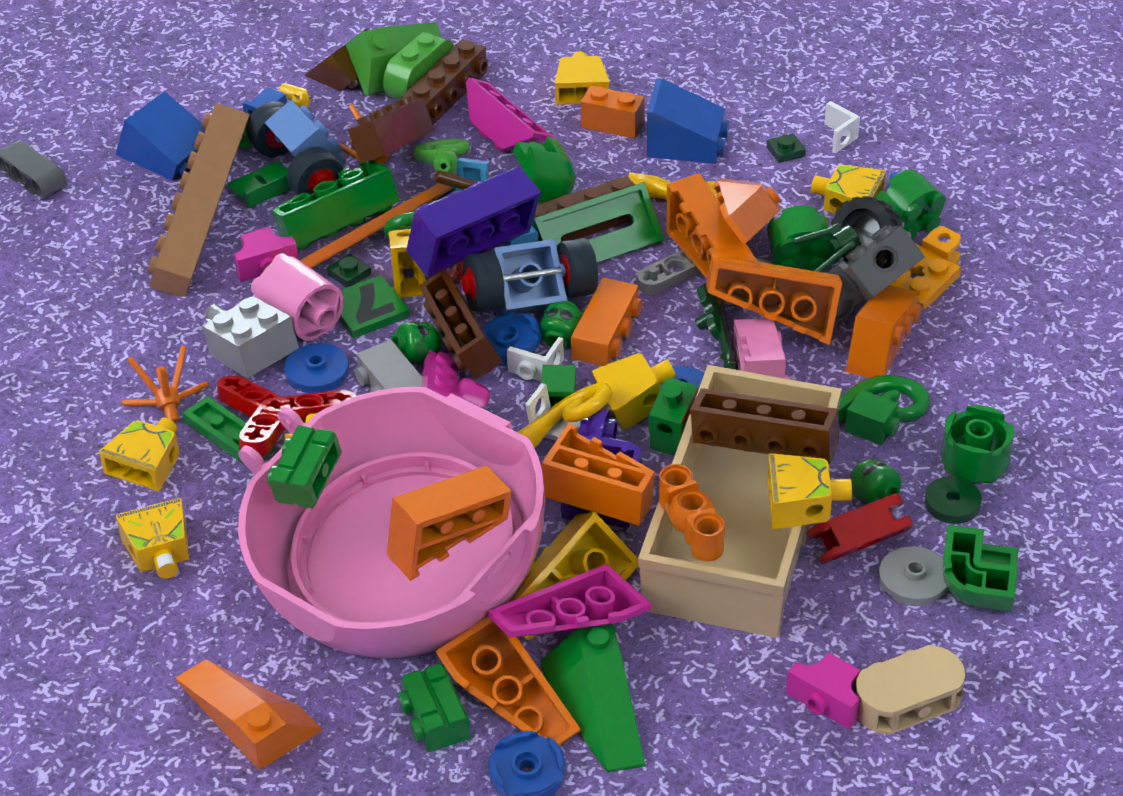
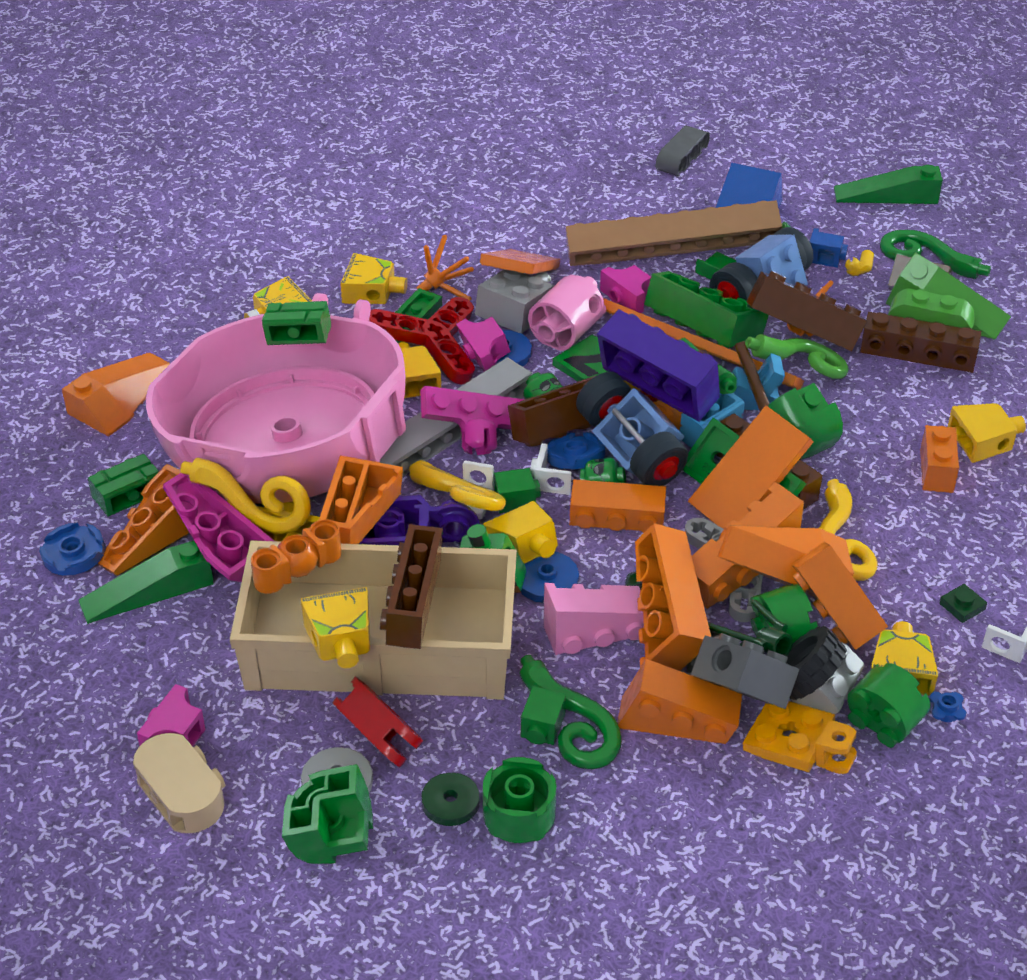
camera: 75 degrees right, 0 degrees up
orange wedge [387,465,512,581] -> none
dark pink wedge [466,77,554,154] -> none
blue slope [647,78,729,164] -> none
green head [850,459,901,505] -> none
none -> yellow plant [180,458,311,534]
none -> dark pink brick [456,317,511,372]
none -> orange tile [480,249,560,275]
none -> orange tile [688,406,814,529]
none -> orange brick [792,541,888,650]
none -> green wedge [834,165,943,204]
none -> green plant [880,229,991,279]

